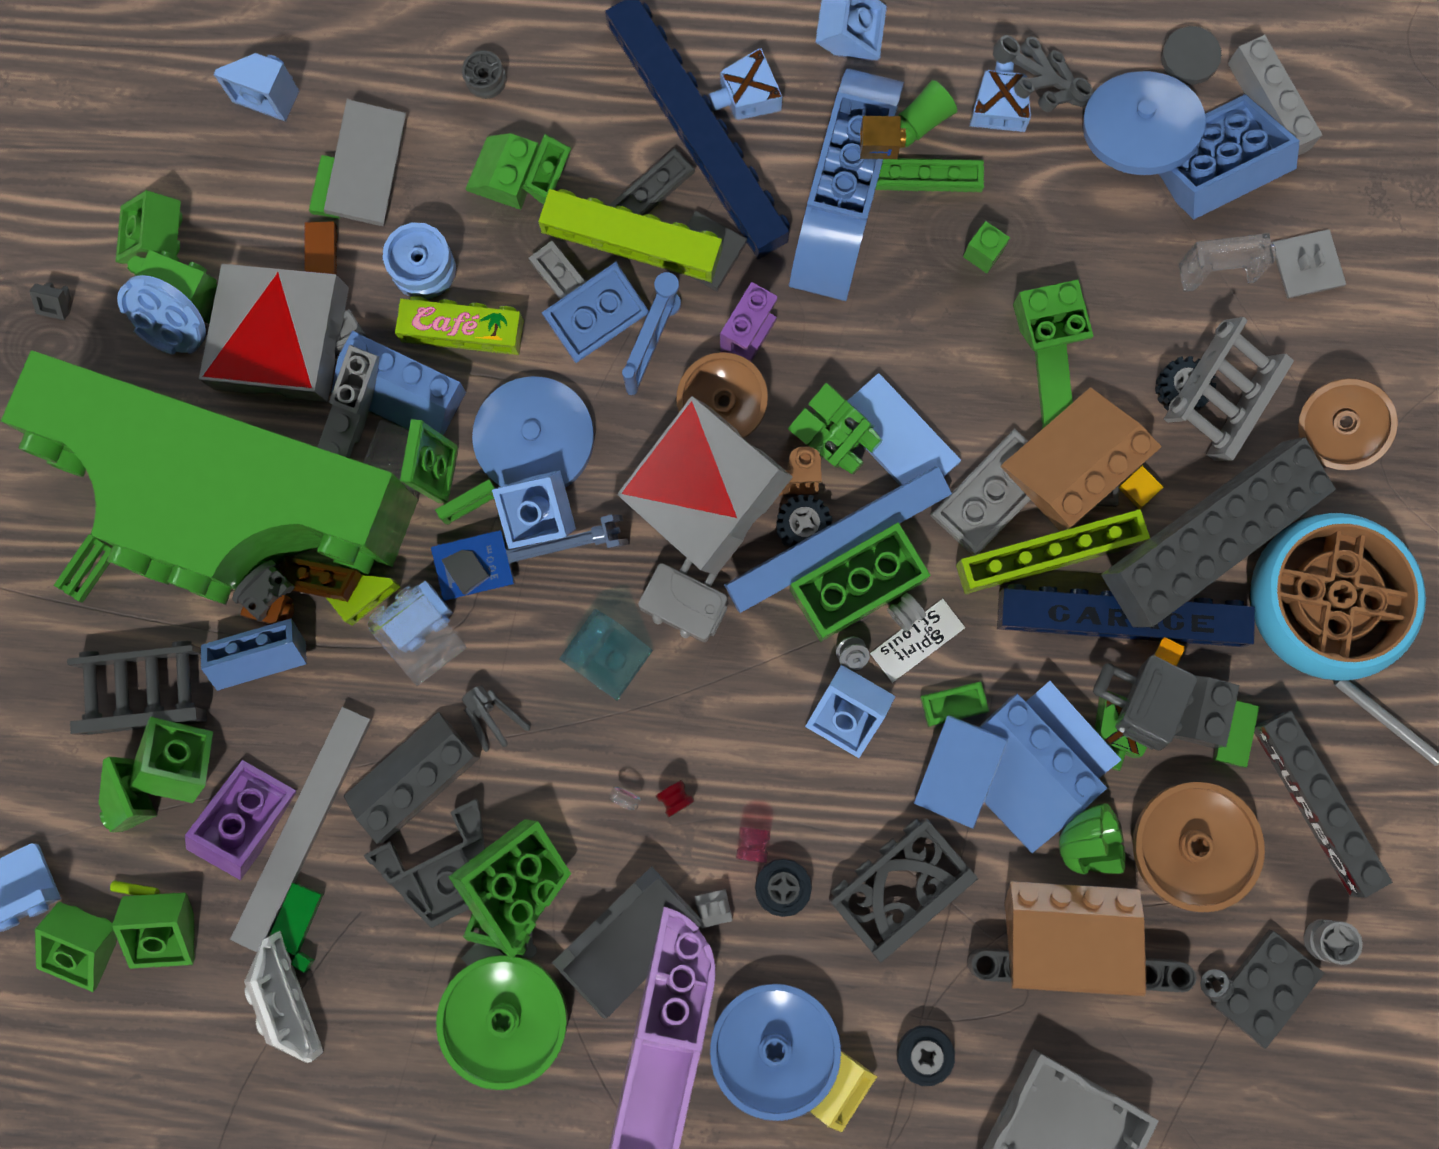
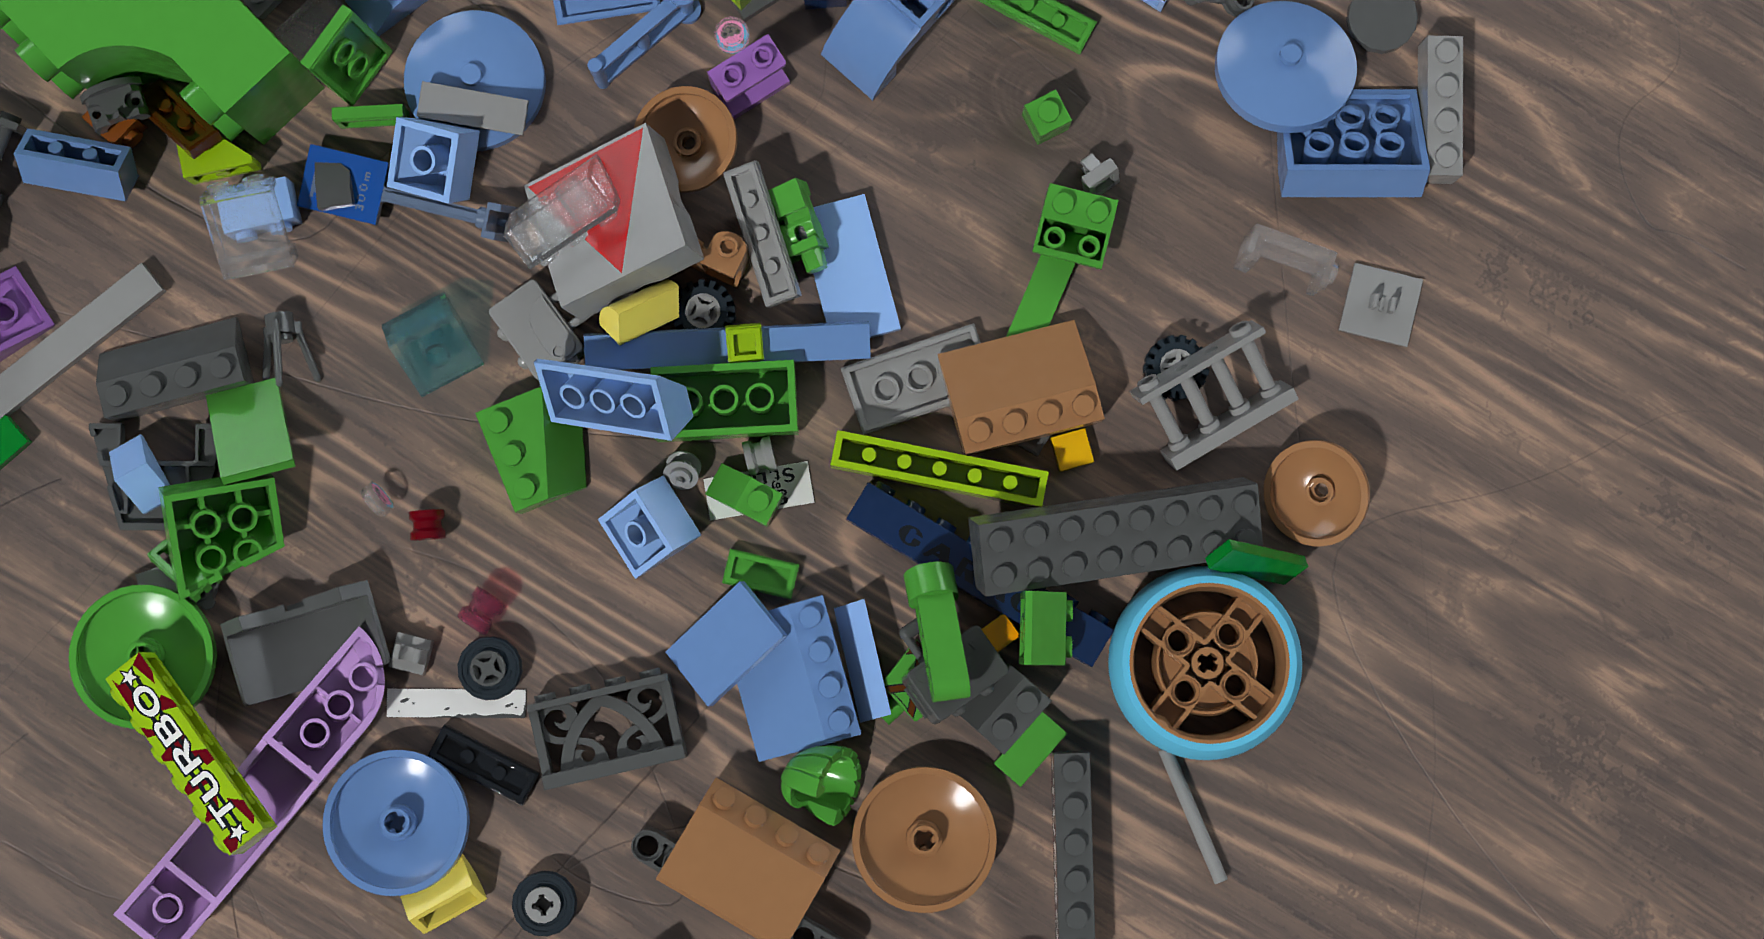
camera: 20 degrees right, 5 degrees up
none -> brick [105,652,278,856]
none -> light blue slope [109,434,170,514]
none -> bright green tile [206,378,296,485]
none -> white sticker [387,688,526,718]
none -> light grey tile [417,81,529,136]
none -> black tile [428,724,540,806]
none -> bright green wedge [475,386,587,514]
none -> clear slope [503,154,620,269]
none -> light blue slope [534,358,694,441]
none -> light yellow brick [599,279,679,346]
none -> bright green slope [705,463,784,527]
none -> clear tile [714,17,750,54]
none -> light grey tile [723,160,802,308]
none -> lime tile [725,323,764,363]
none -> bright green beam [903,562,970,703]
none -> bright green slope [1019,591,1073,665]
none -> light grey tile [1080,153,1120,195]
none -> green tile [1205,539,1309,585]

